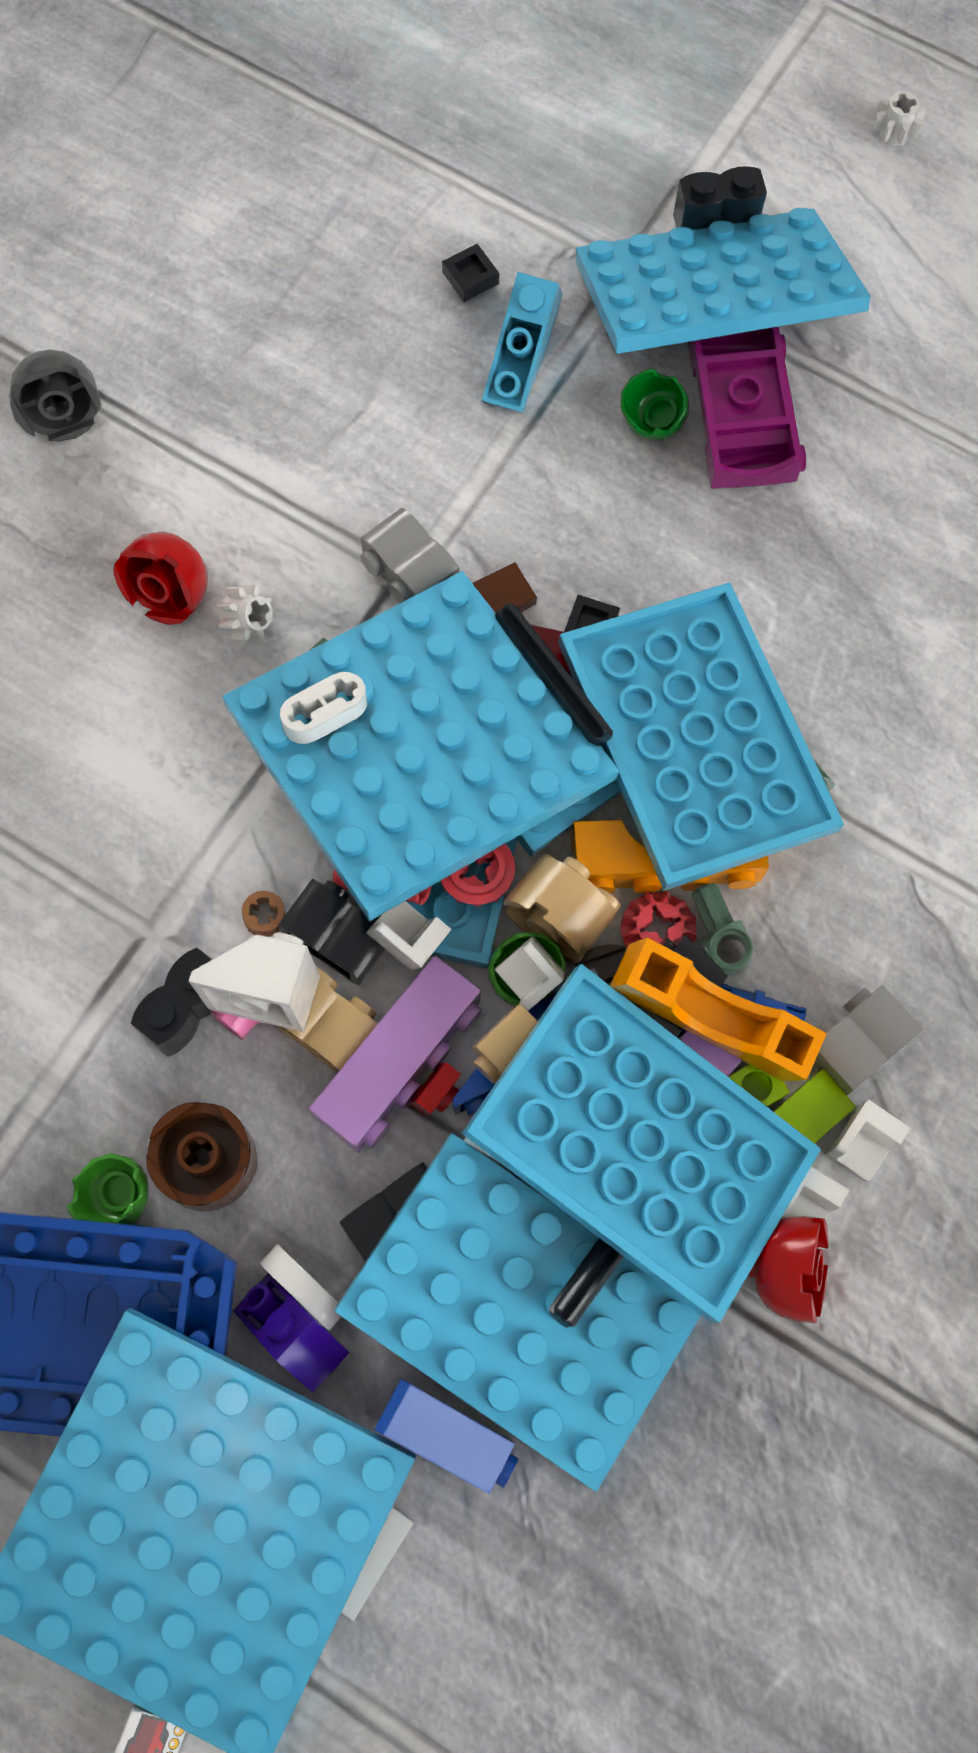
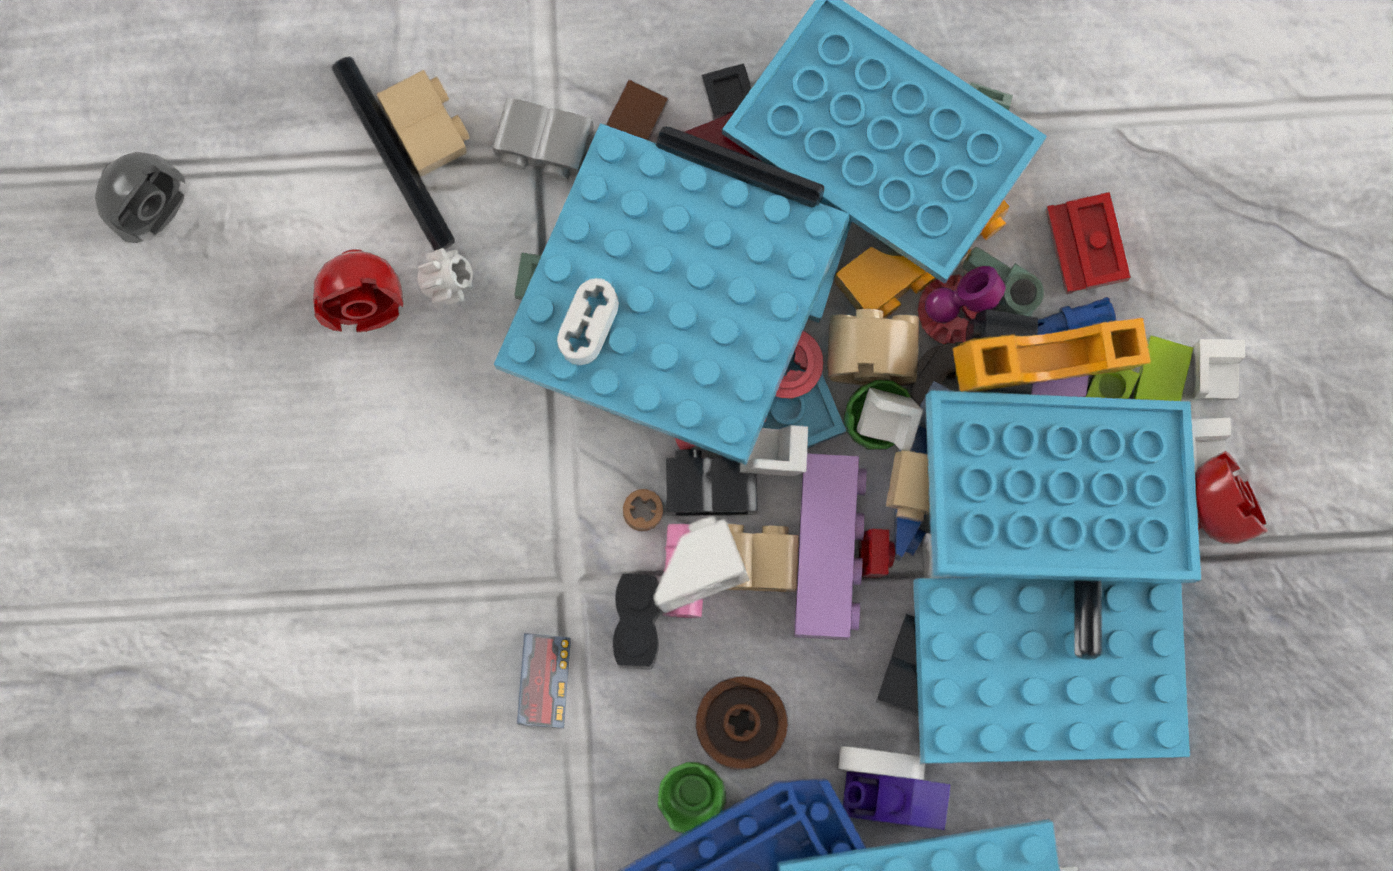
camera: 30 degrees left, 10 degrees up
slope [374,1379,519,1494] -> none
light grey brick [814,985,923,1095] -> none
none -> black axle [332,56,455,251]
none -> tan brick [377,70,470,177]
none -> slope [517,633,571,728]
none -> magenta plate [925,266,1005,323]
none -> red plate [1045,192,1131,295]

